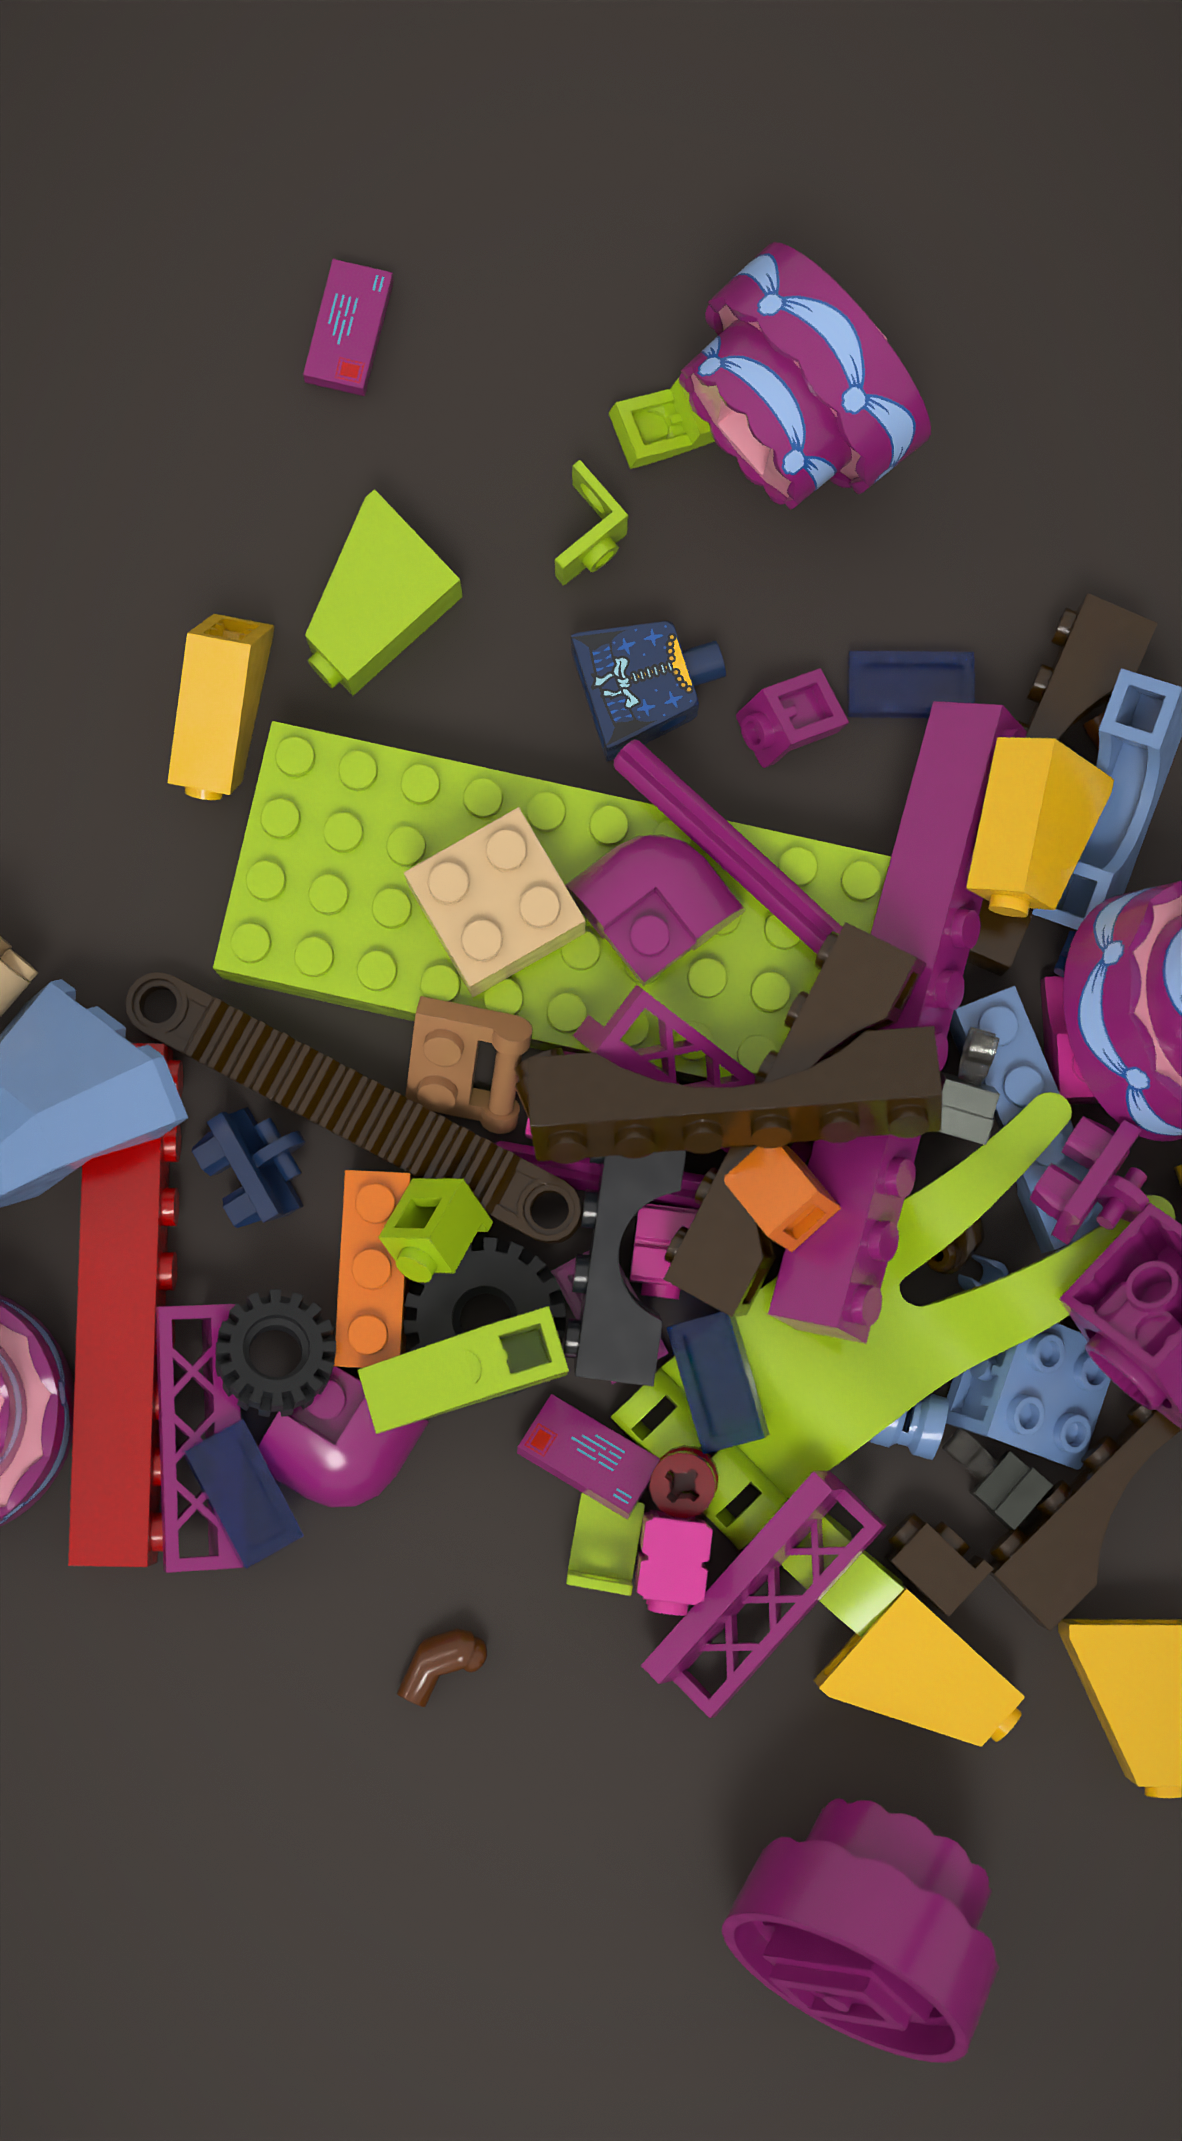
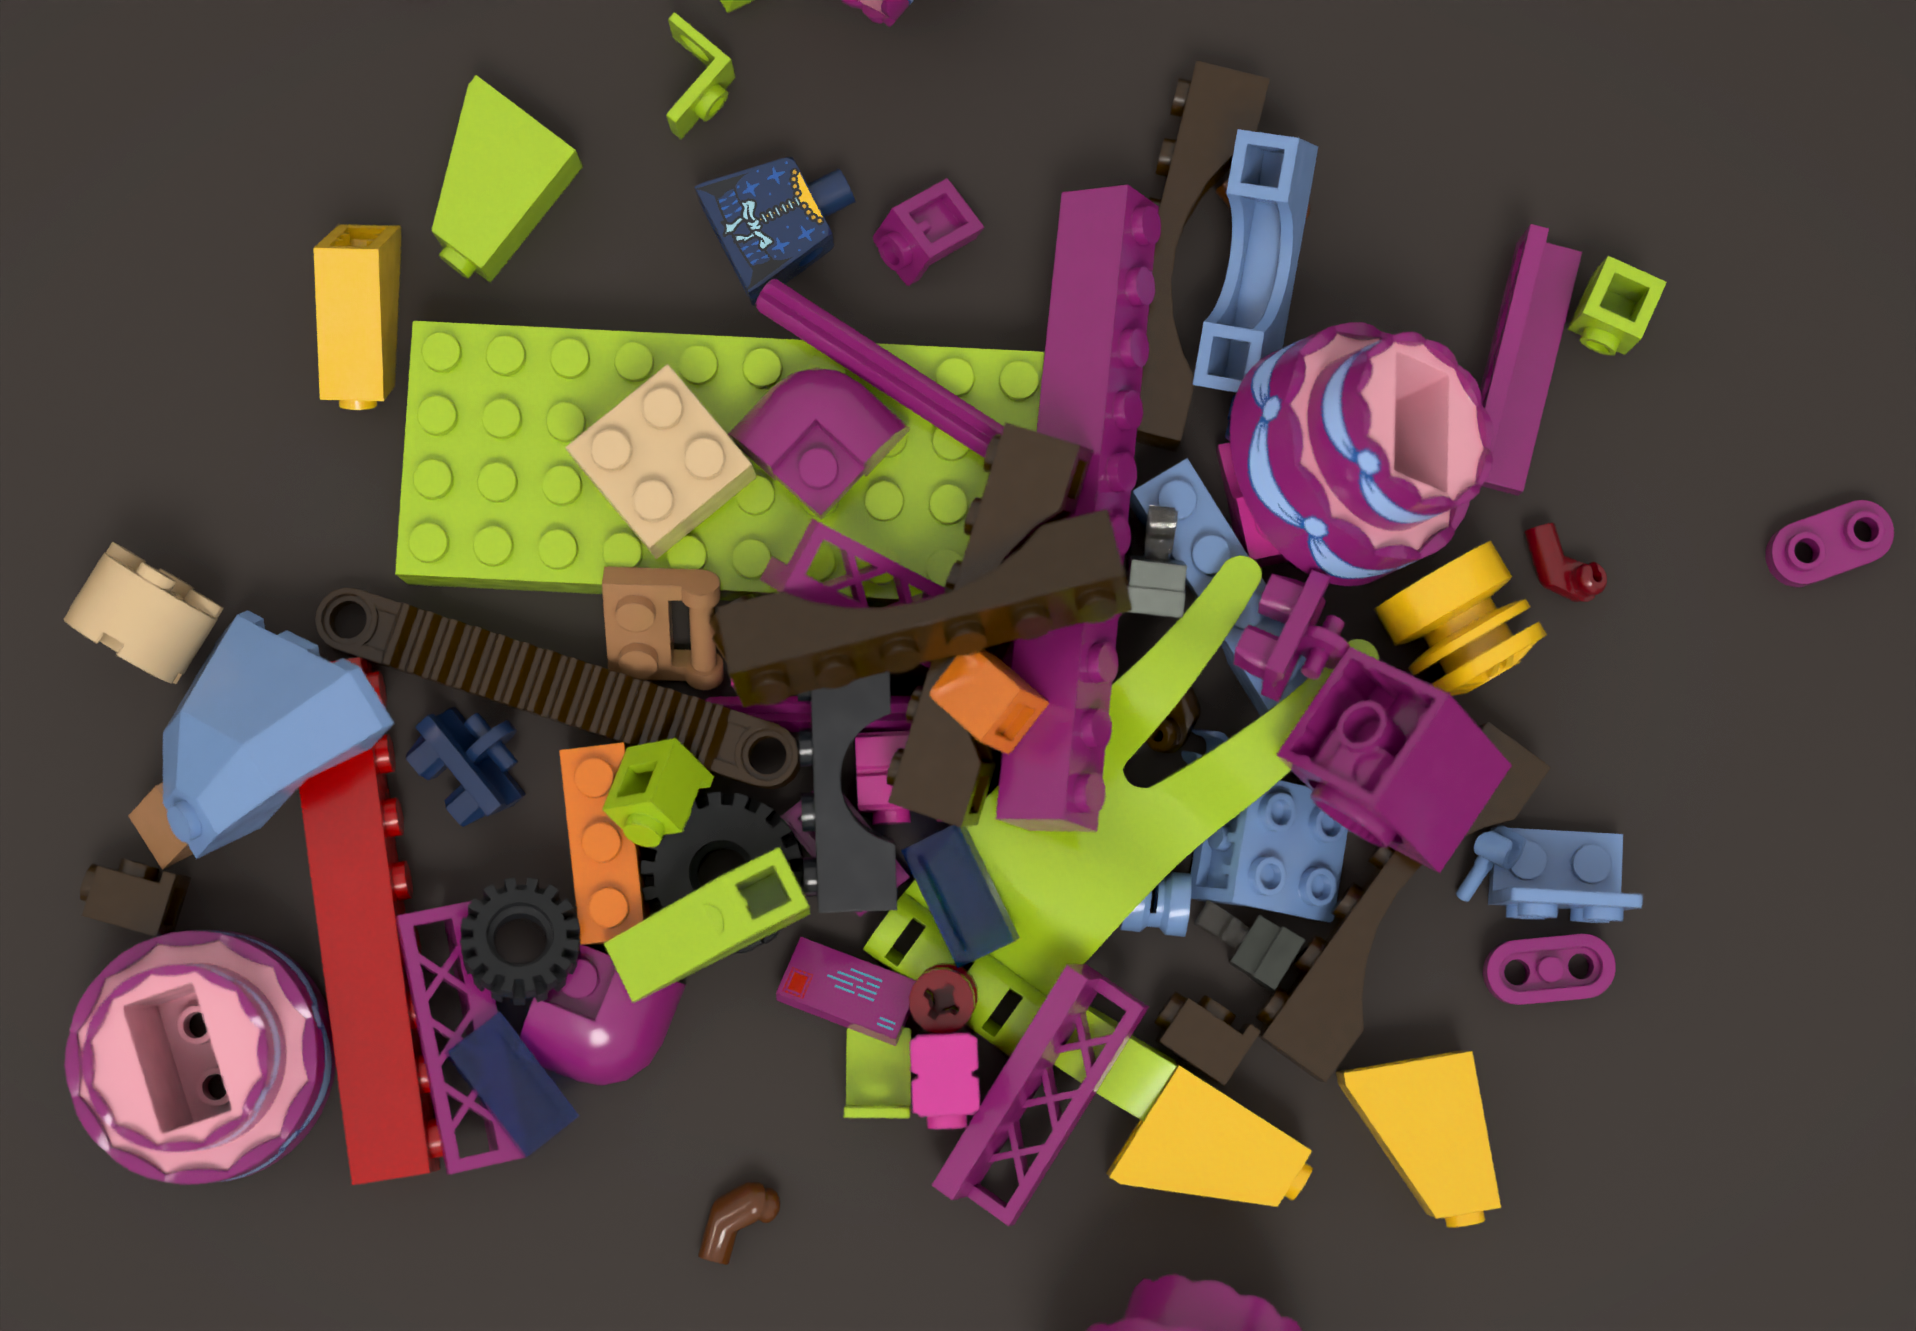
camera: 10 degrees left, 0 degrees up
clear blue tile [847,651,975,718] -> none
yellow slope [966,737,1114,917] -> none

